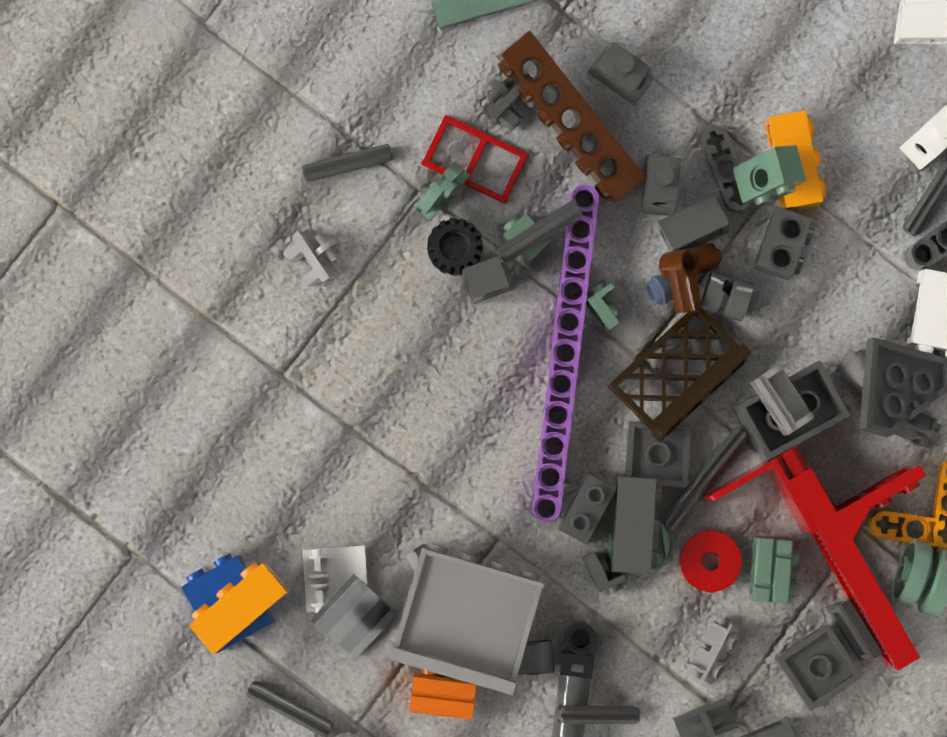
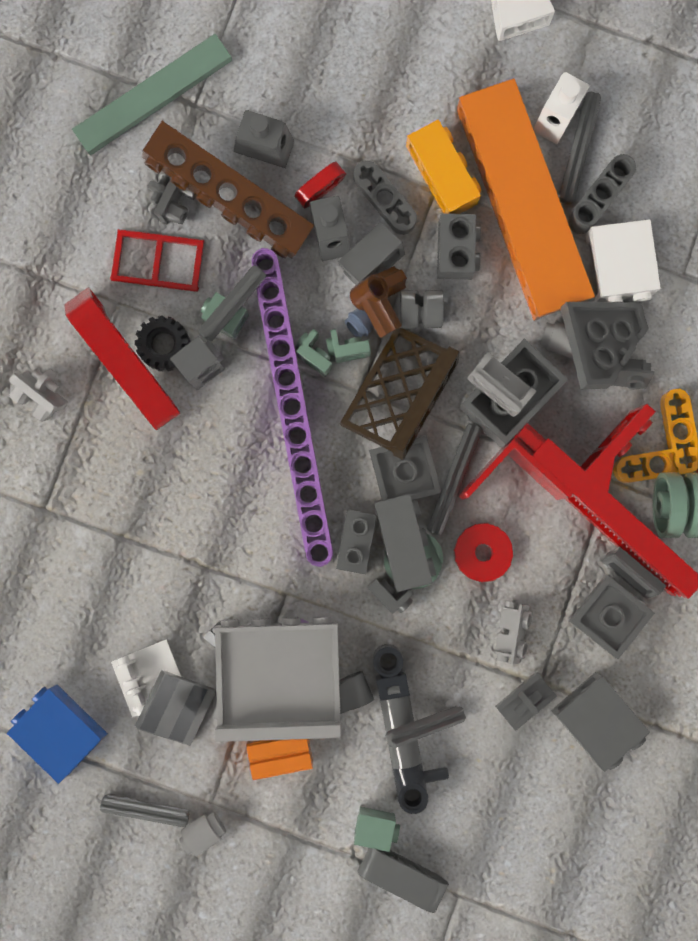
camera: 15 degrees left, 0 degrees up
light orange brick [188,562,289,655] -> none
dark grey axle [302,144,393,182] -> none
sand green plate [416,162,470,221] -> none
sand green brick [733,145,807,207] -> none
sand green brick [749,537,799,604] -> none
none -> red beam [64,287,180,430]
none -> red beam [294,162,346,209]
none -> sand green bracket [326,329,371,363]
none -> orange tile [457,78,595,321]

